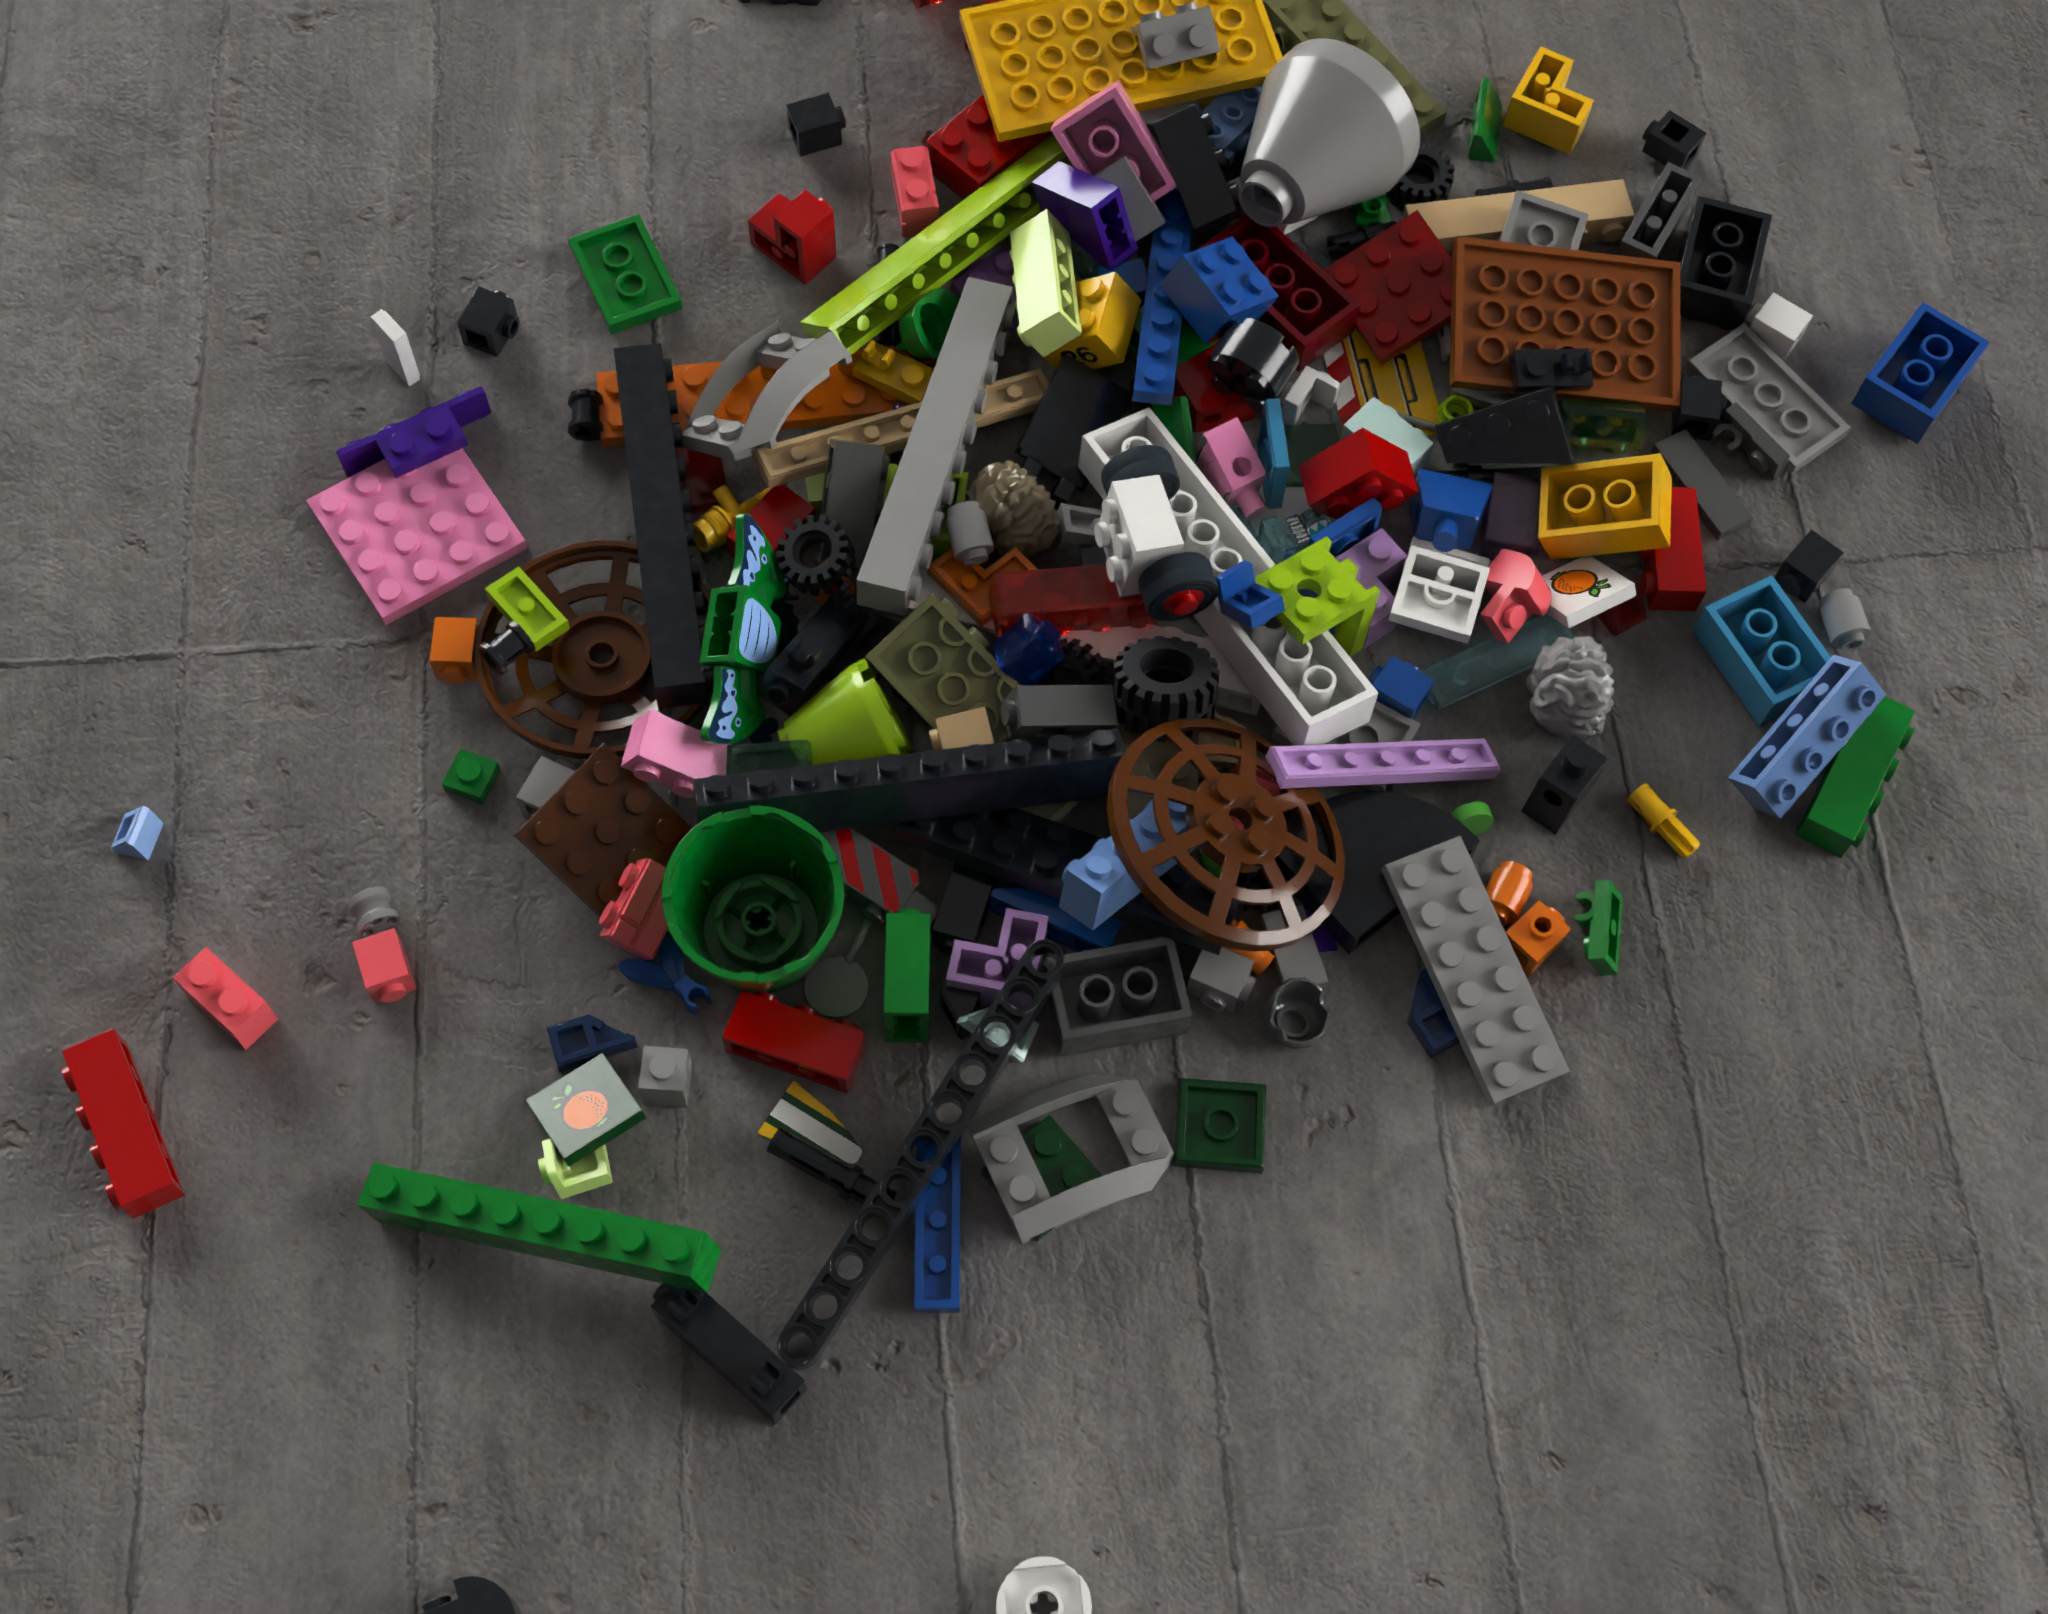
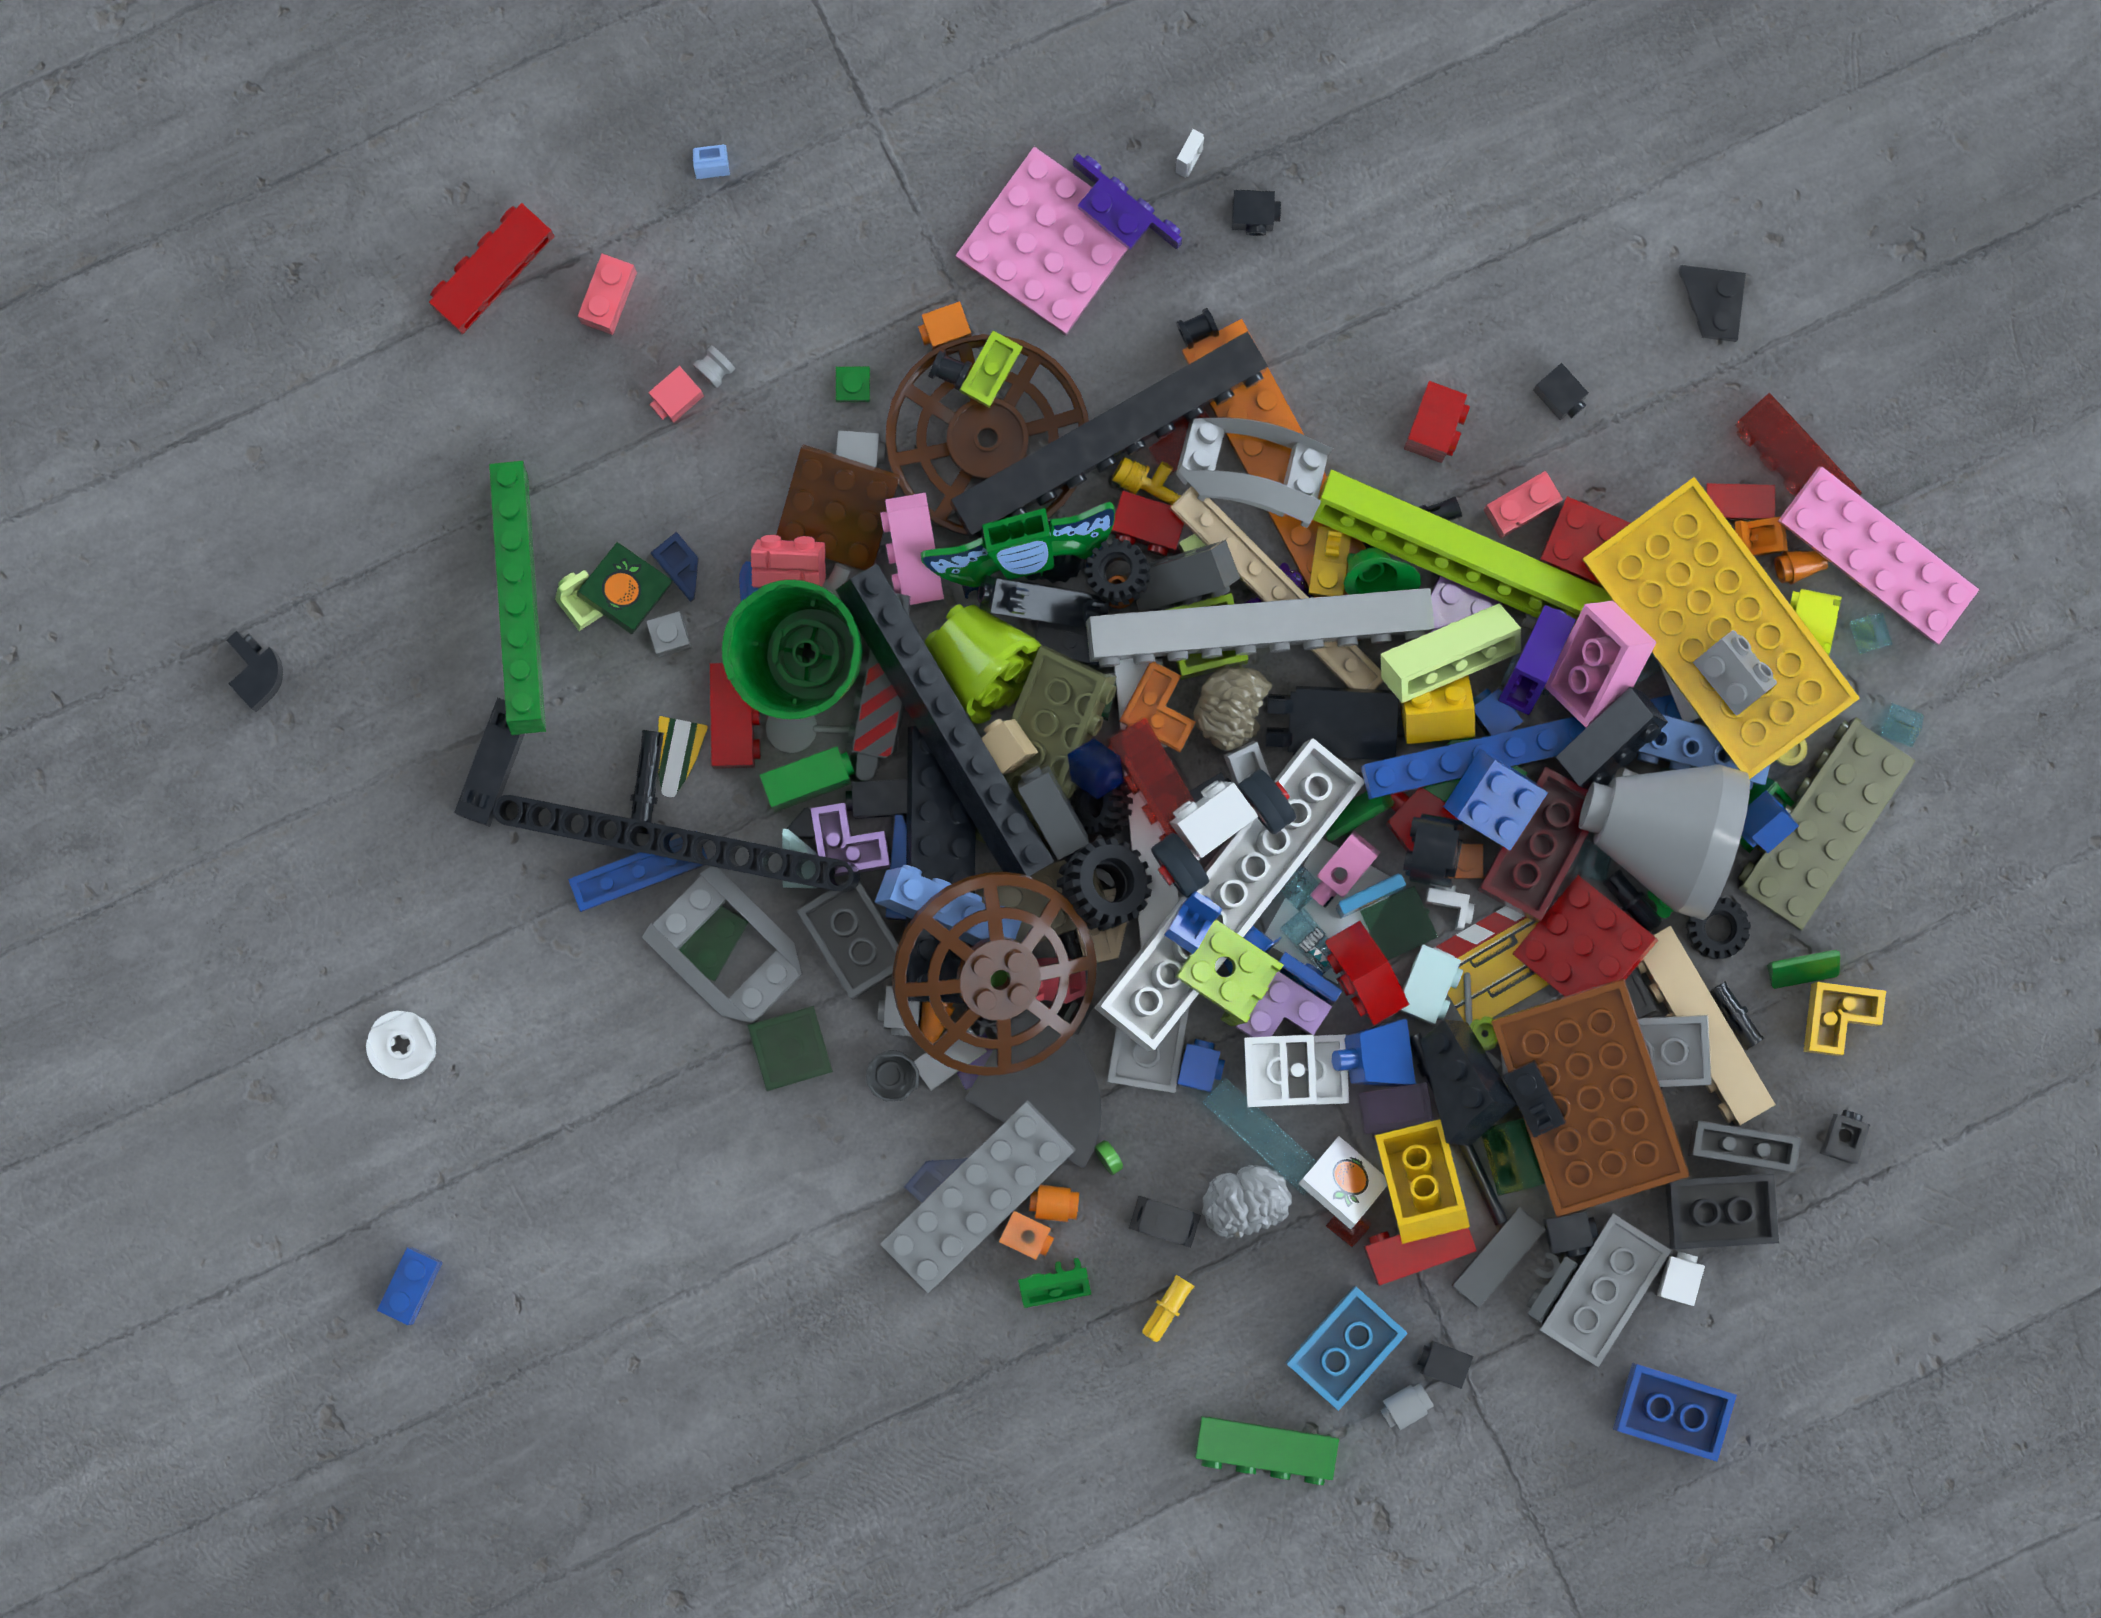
camera: 75 degrees right, 20 degrees up
green plate [568,214,683,335] -> none
clear green tile [726,739,812,775] -> none
light grey brick [945,501,994,566] -> none
light grey tile [1093,155,1166,241] -> none
lavender tile [1265,738,1501,789] -> none
coral brick [1480,548,1552,643] -> none
medium blue brick [1728,654,1886,819] -> none

